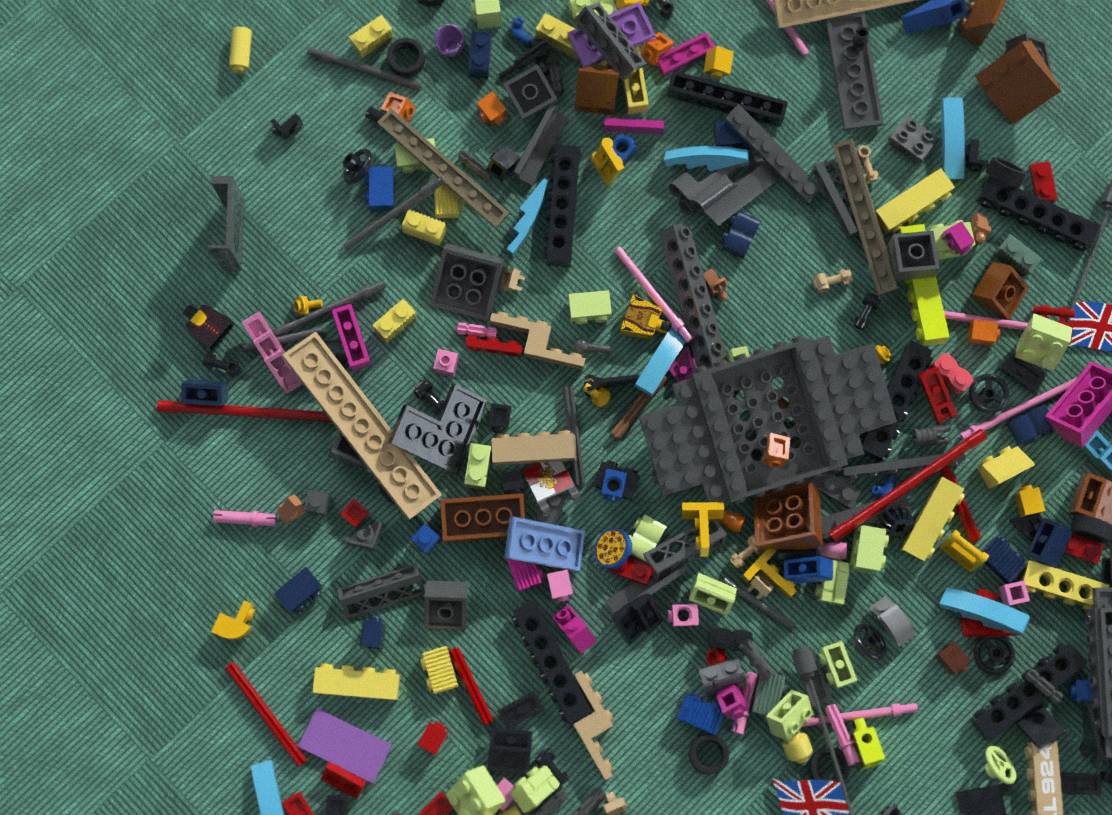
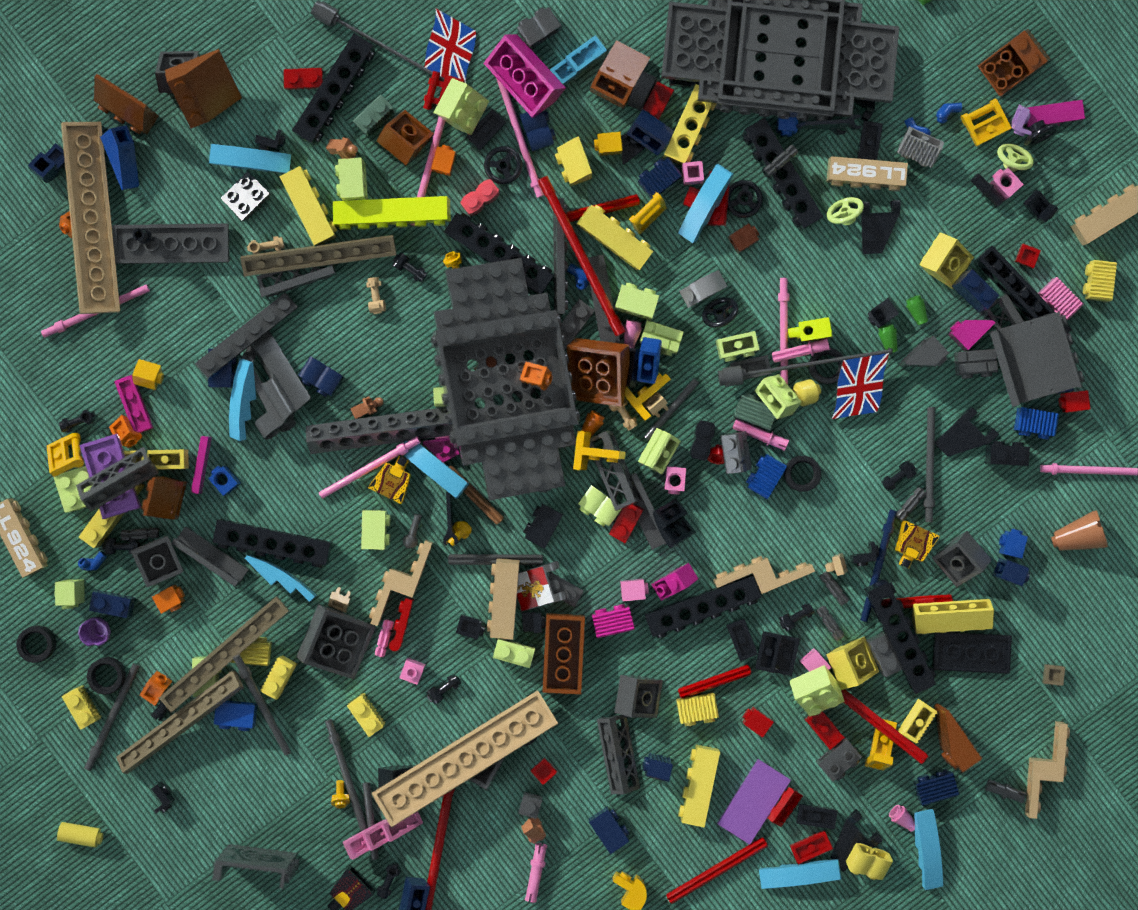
camera: 75 degrees left, 10 degrees up
dark pink brick [332,304,372,372] -> none
black piece [342,148,372,184] -> none
dark grey slope [345,518,384,552] -> none
plate [388,383,488,475] -> none
blue brick [411,524,441,555] -> none
dark grey axle [458,150,492,181] -> none
black brick [486,145,520,182] -> none
black axle [499,39,552,79] -> none
medium blue tile [504,517,585,572] -> none
yellowish green brick [510,765,560,813] -> none
yellow plate [591,138,625,186] -> none
tile [594,528,632,570] -> none
blue brick [600,469,627,502] -> none
black brick [666,70,789,127] -> none
dark pink brick [715,683,748,719] -> none
dark grey pin [739,639,775,680] -> none
black gear [877,504,914,540] -> none
dark grey brick [889,231,940,281] -> none
dark grey hinge [912,425,951,447] -> none
red plate [918,366,957,425] -> none
dark pink brick [940,221,975,256] -> none
black tyre [985,157,1026,188] -> none
black piece [1015,705,1066,750] -> none
none -> dark tan plate [116,671,244,774]

